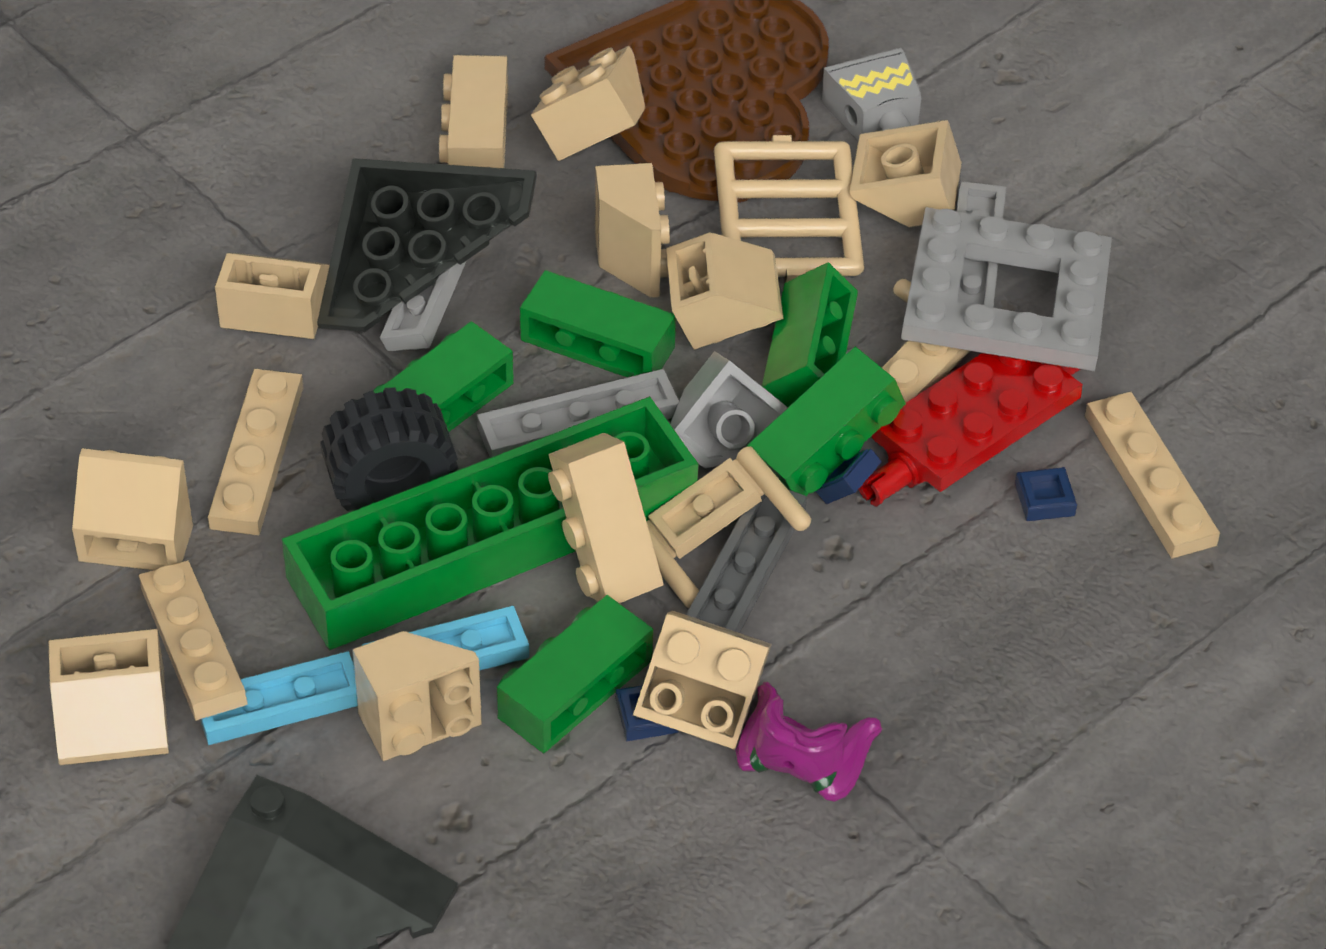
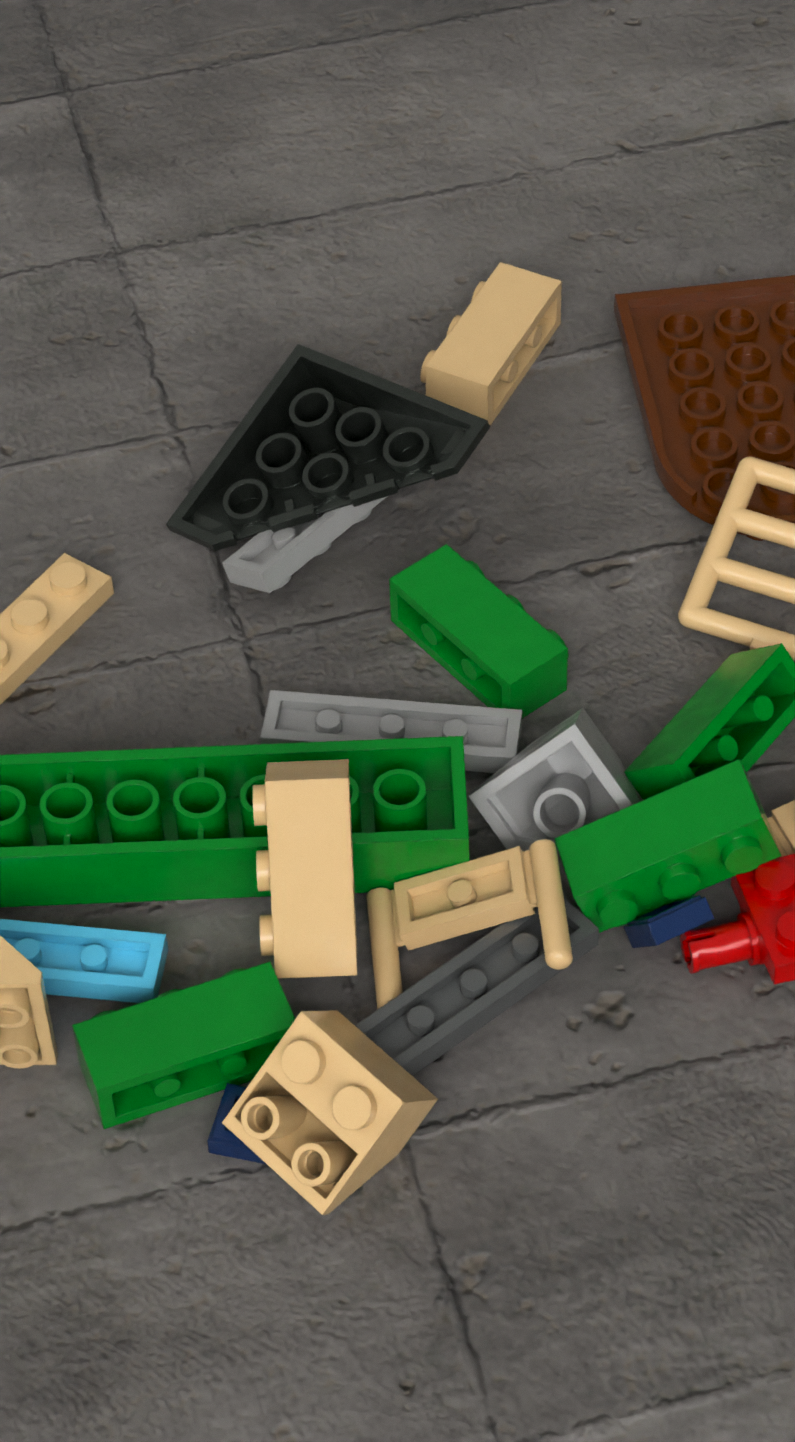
camera: 30 degrees right, 0 degrees up
tan slope [215,253,330,339] -> none
black tyre [320,387,458,511] -> none
green brick [374,321,514,432] -> none
tan slope [531,46,645,161] -> none
tan slope [595,163,670,297] -> none
tan slope [666,232,783,350] -> none
magenta hair [736,682,882,802] -> none

